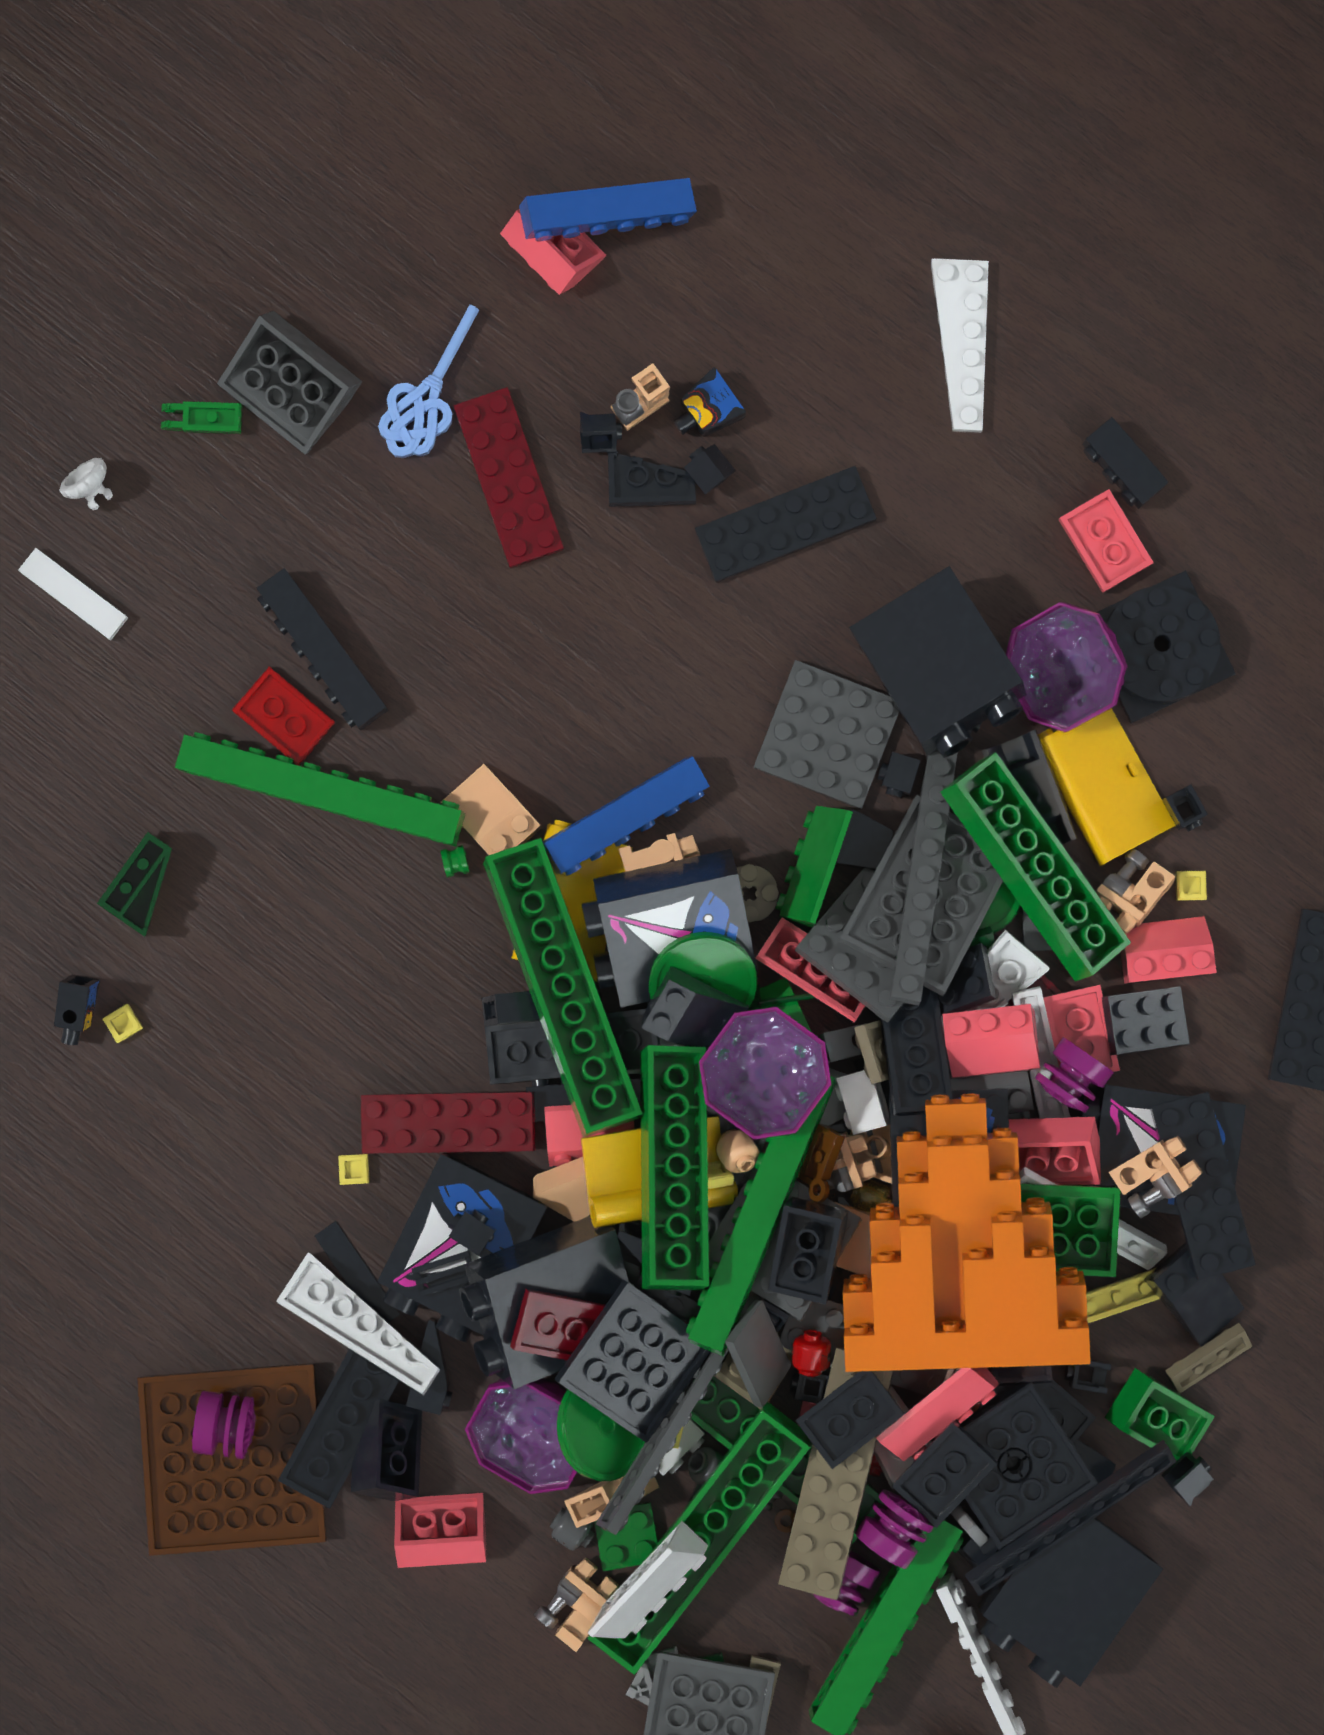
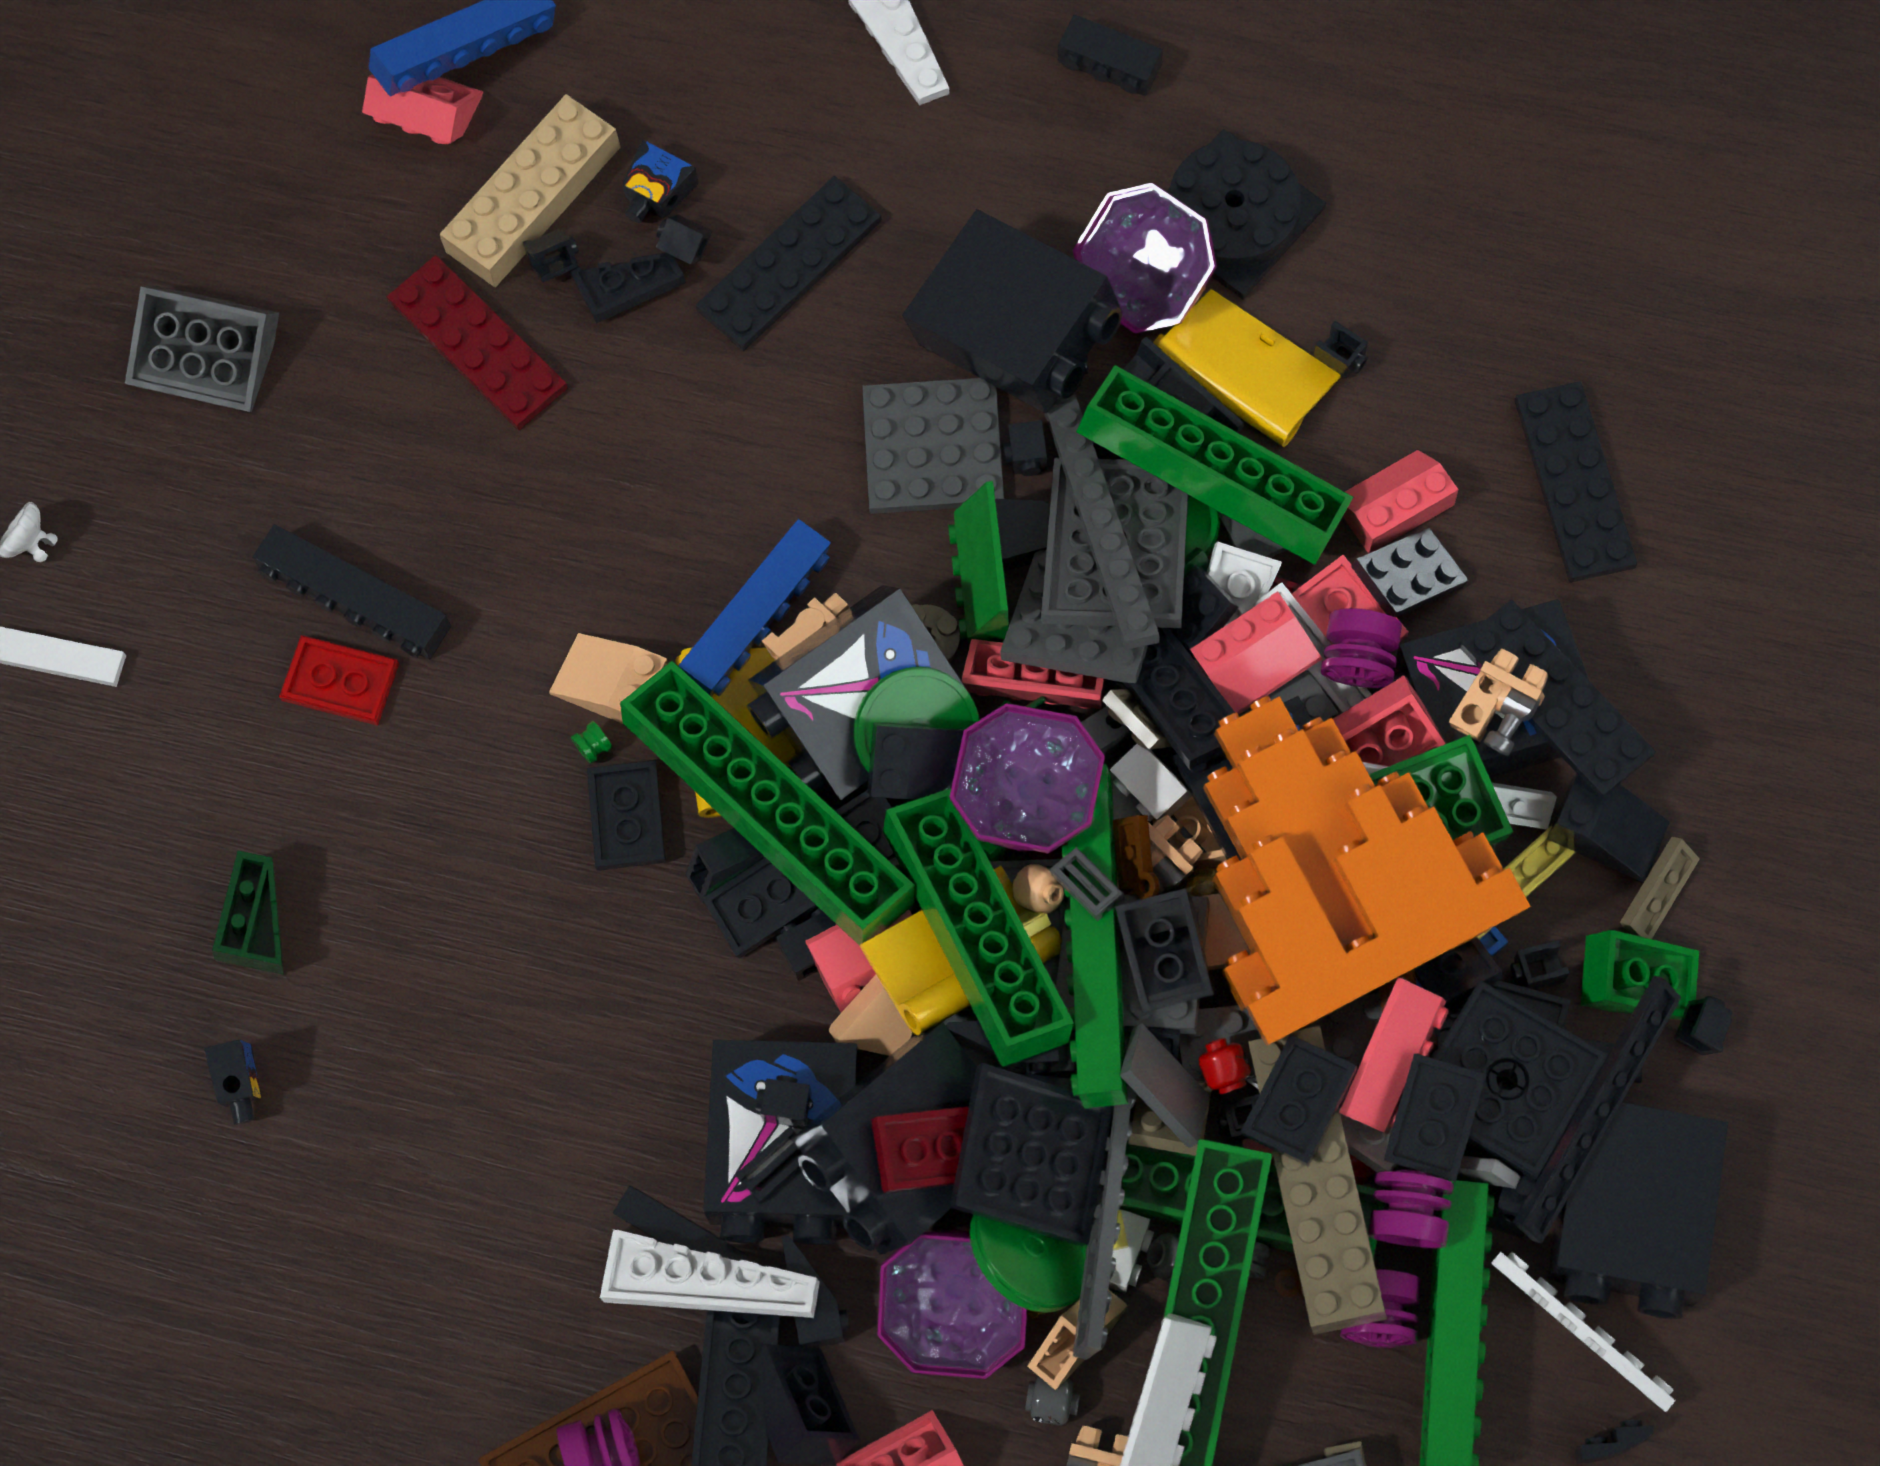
camera: 20 degrees left, 15 degrees down
light yellow tile [103,1003,143,1044] -> none
green hinge [161,401,242,434] -> none
green brick [175,732,466,847] -> none
light yellow tile [338,1154,370,1185] -> none
dark red plate [361,1092,535,1154] -> none
light blue piece [378,305,479,458] -> none
green plate [594,1501,658,1571] -> none
light nougat hips [610,363,670,431] -> none
coral plate [1058,489,1154,593] -> none
light nougat hips [1096,849,1175,934] -> none
light yellow tile [1175,871,1207,901] -> none
none -> tan brick [439,94,620,288]
none -> black plate [587,760,666,871]
none -> dark grey tile [1049,847,1125,921]

